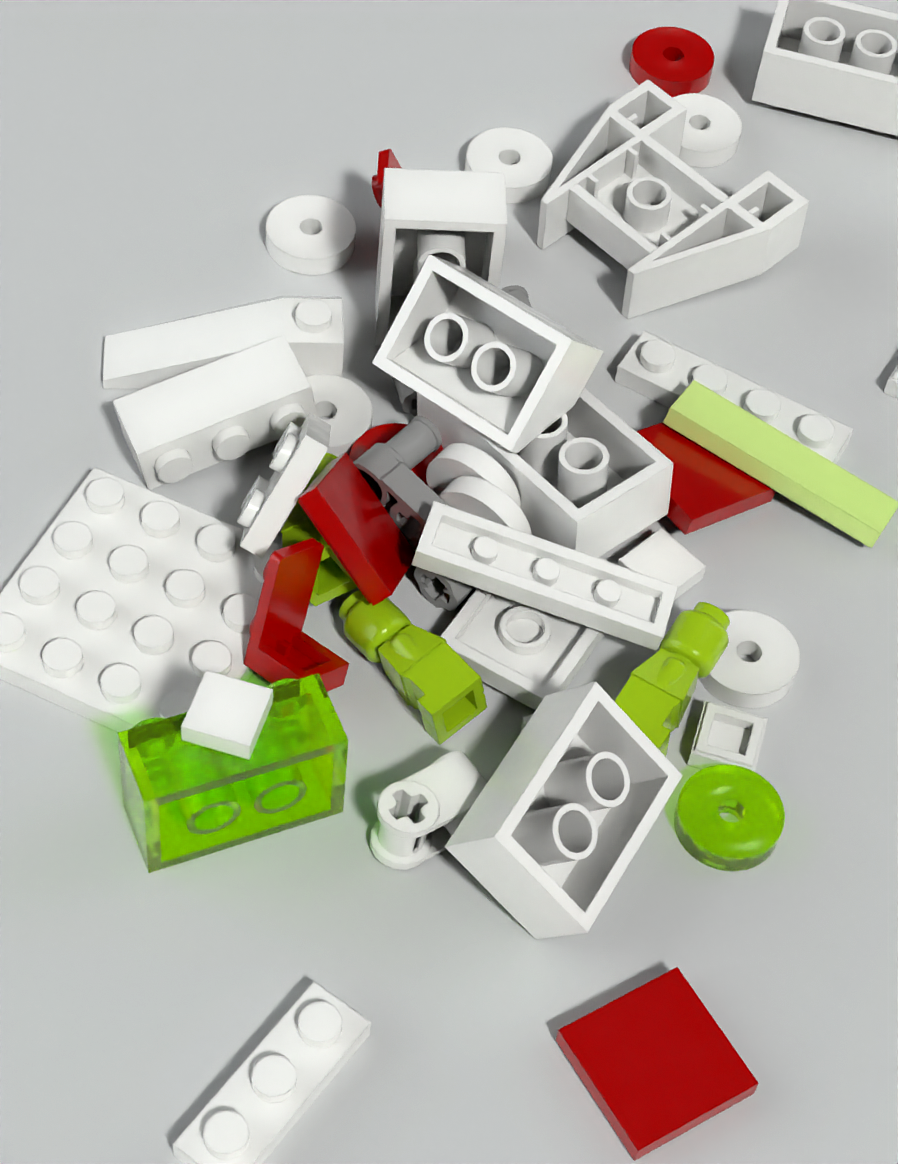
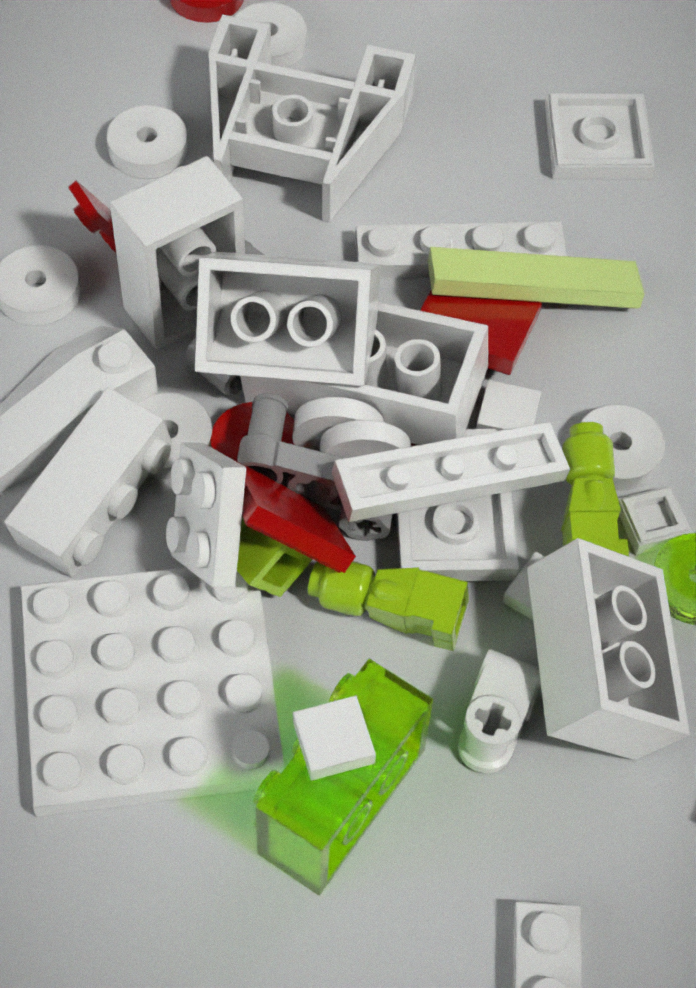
camera: 30 degrees left, 5 degrees up
red bracket [243,538,349,703] -> none

